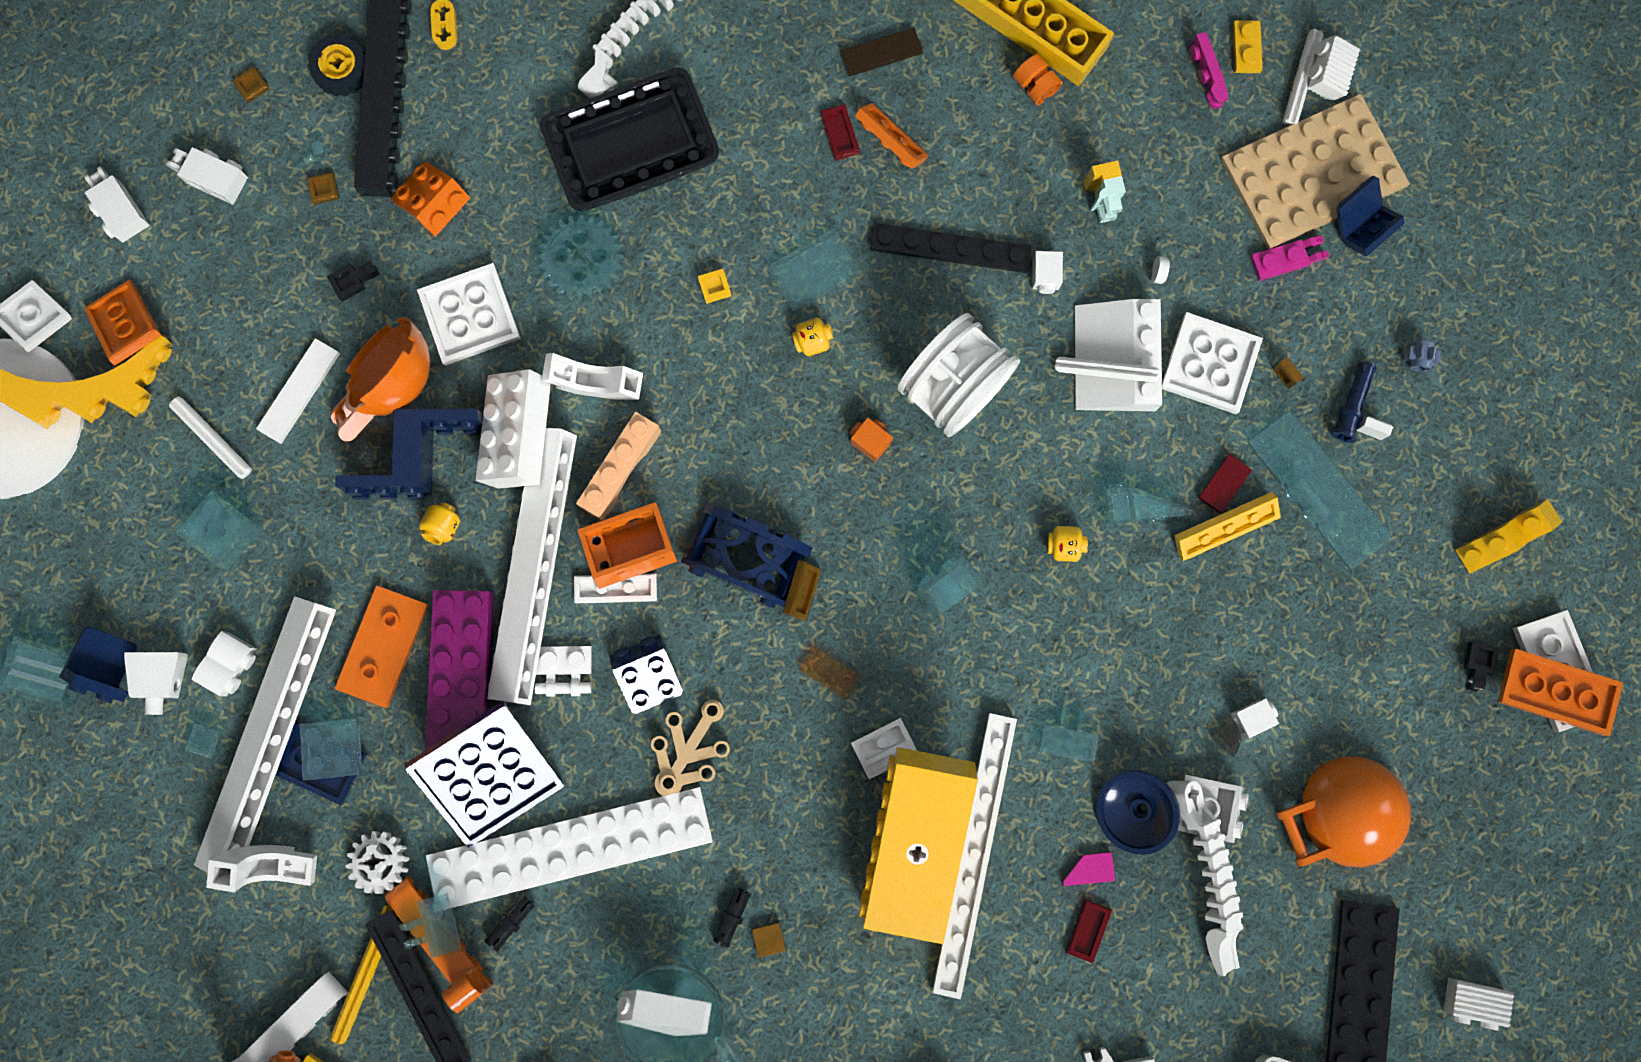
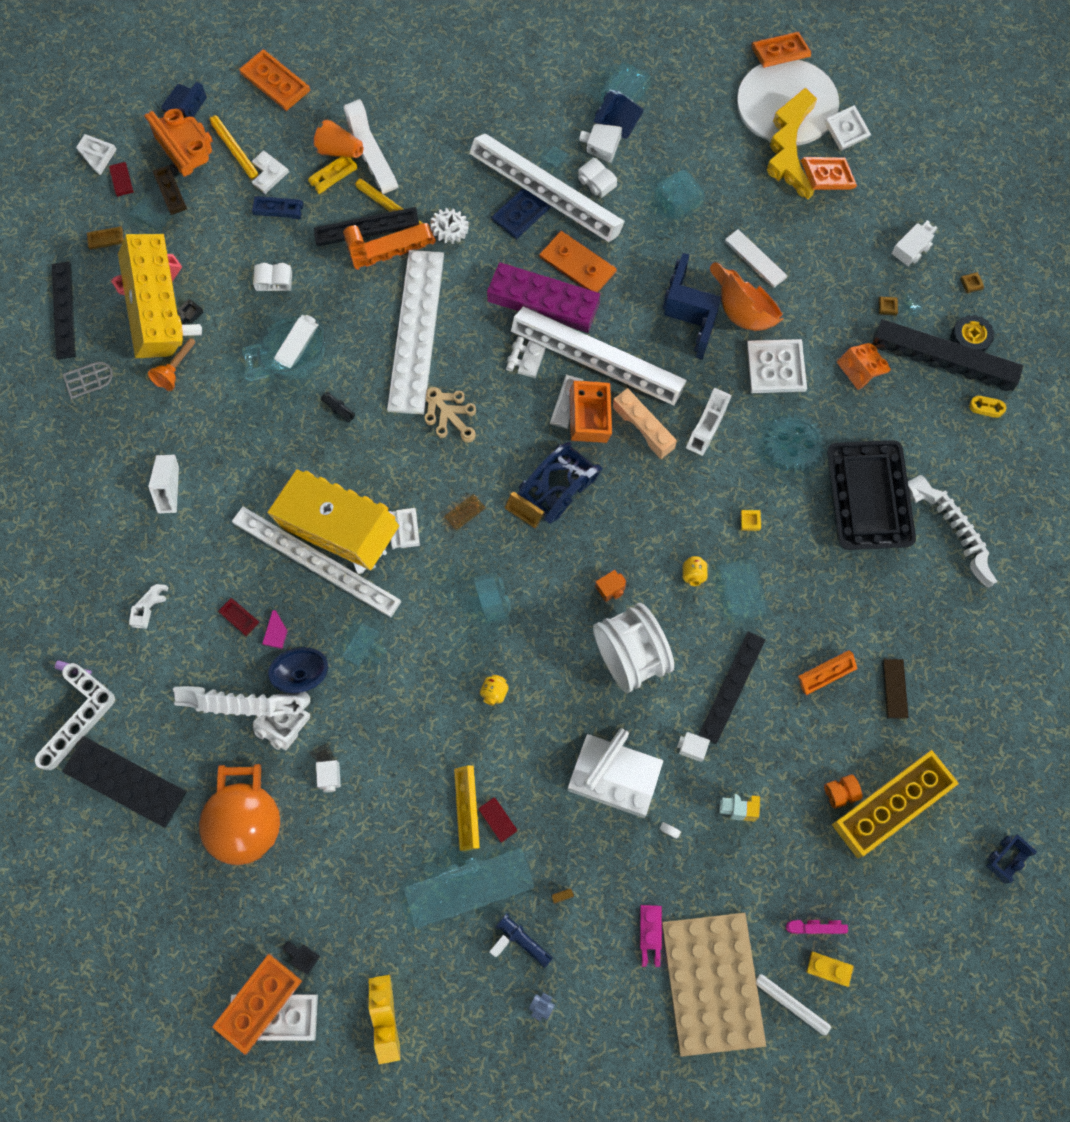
camera: 115 degrees right, 10 degrees down
white brick [84,166,150,243] -> none
white axle [169,396,252,479] -> none
white arch [206,845,317,892] -> none
clear light blue plate [300,718,362,781] -> none
black plate [327,261,380,302] -> none
clear light blue hinge [399,893,462,958] -> none
plate [404,701,564,848] -> none
yellow head [419,502,460,545] -> none
white brick [475,369,551,489] -> none
black pin [484,895,535,952] -> none
bracket [609,635,683,714] -> none
pearl gold tile [752,922,786,958] -> none
dark red tile [820,104,860,161] -> none
clear light blue slope [1102,483,1191,525] -> none
white plate [1162,312,1263,414] -> none
white brick [1308,35,1360,101] -> none
dark blue bracket [1336,175,1405,257] -> none
white brick [1443,978,1514,1030] -> none

